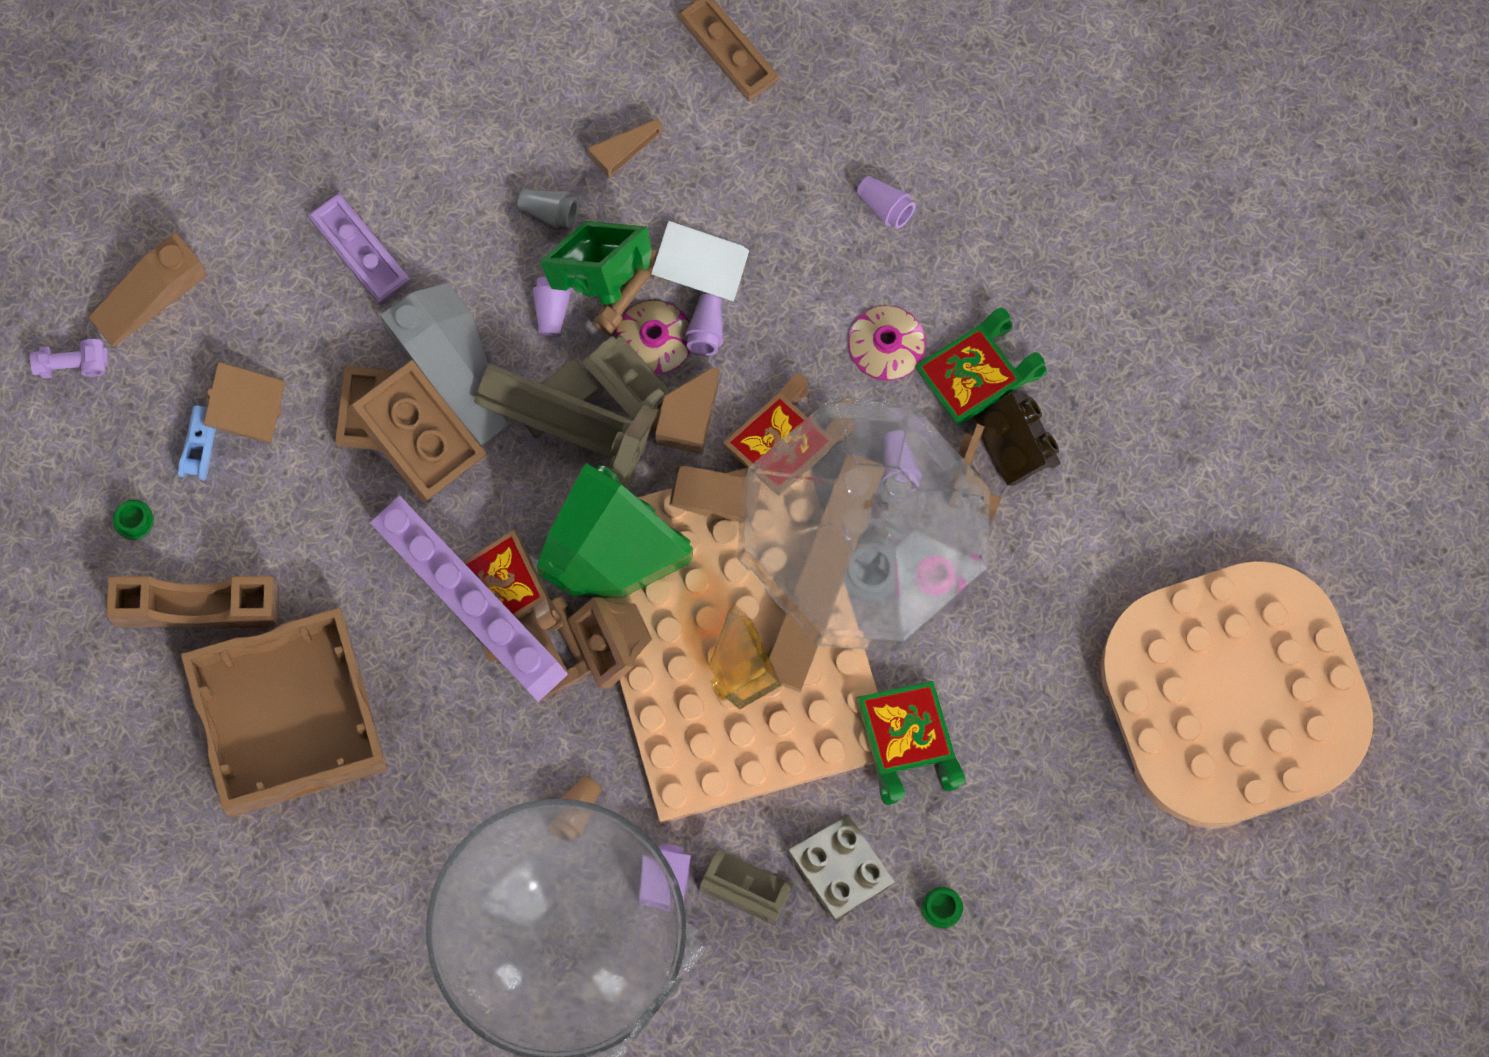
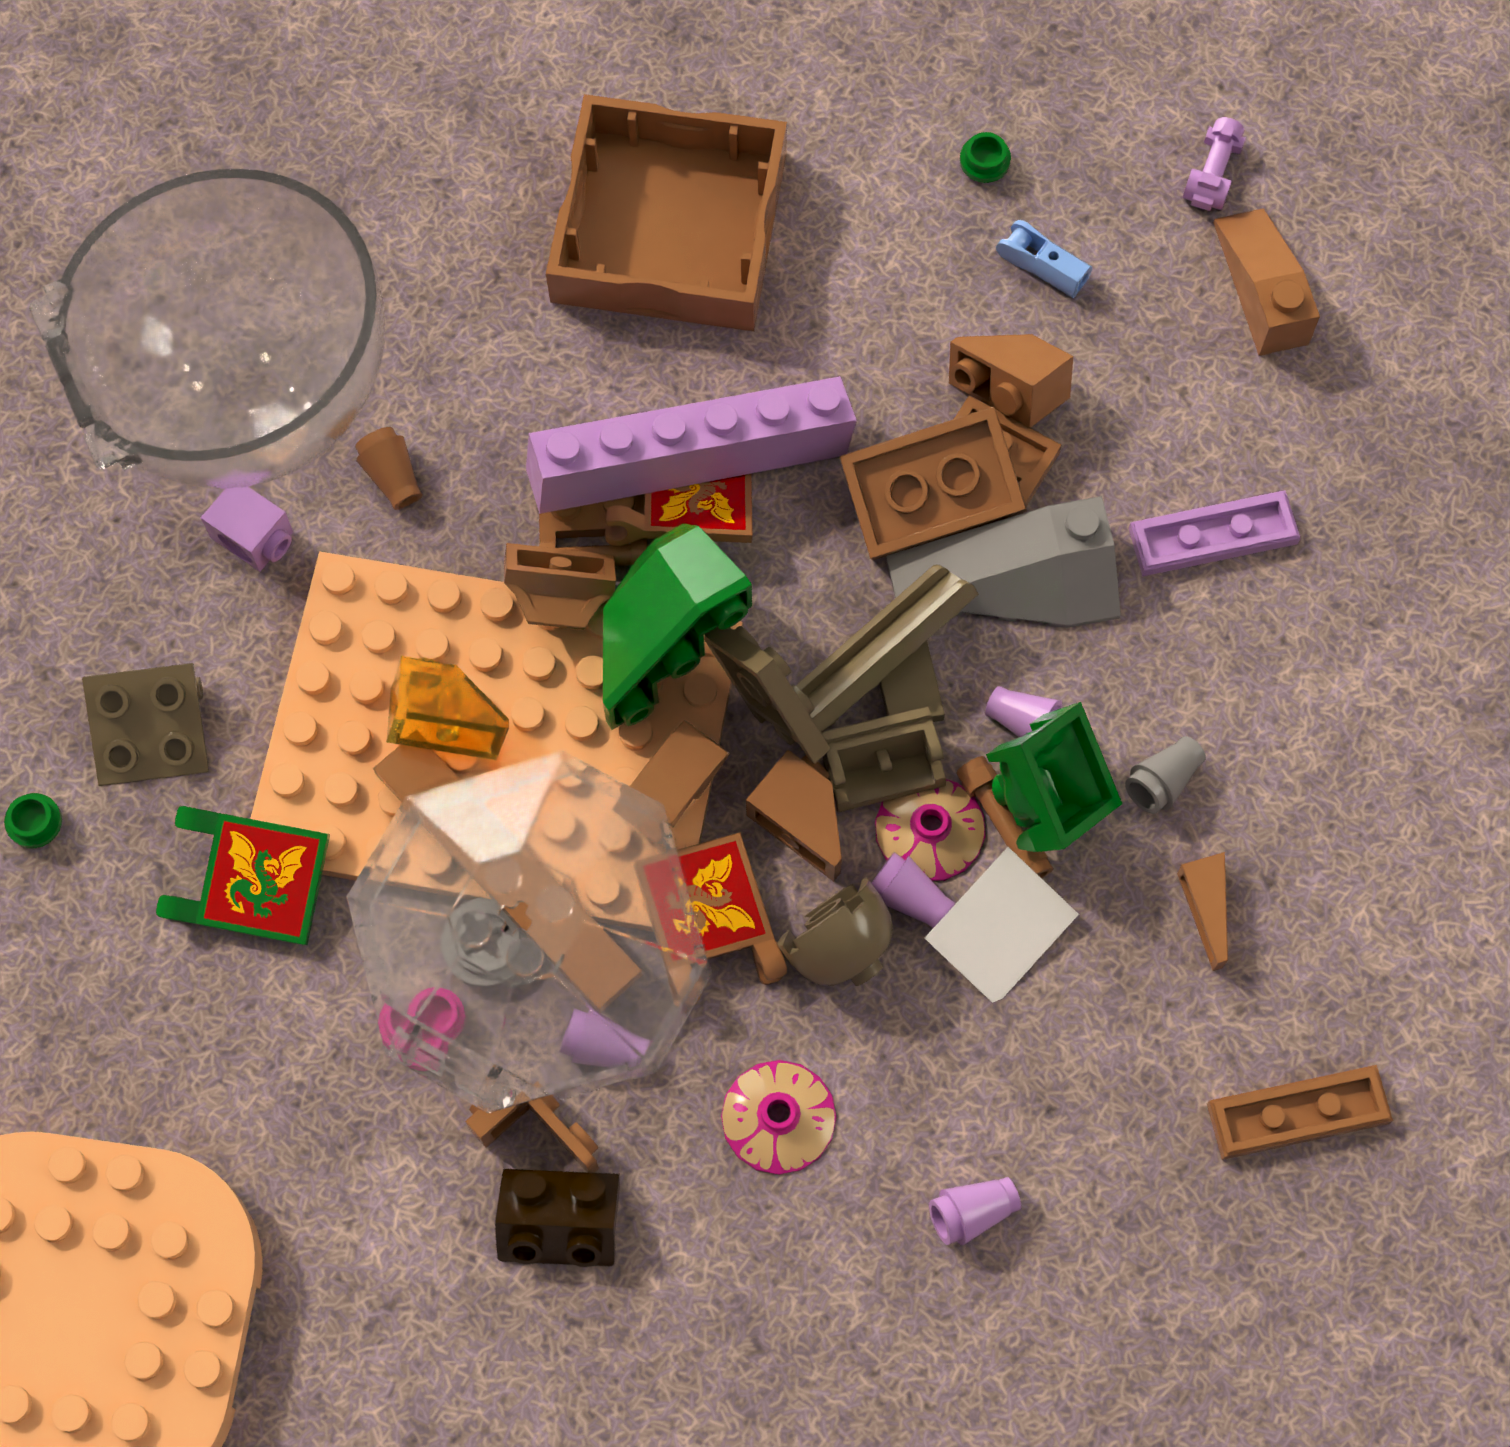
camera: 120 degrees right, 5 degrees down
medium nougat arch [106,576,279,627] -> none
medium nougat piece [202,362,285,444] -> none
dark tan hinge [699,849,794,926] -> none
flag [915,307,1047,426] -> none
none -> dark tan cylinder [777,878,893,986]
none -> medium nougat slope [949,334,1074,428]

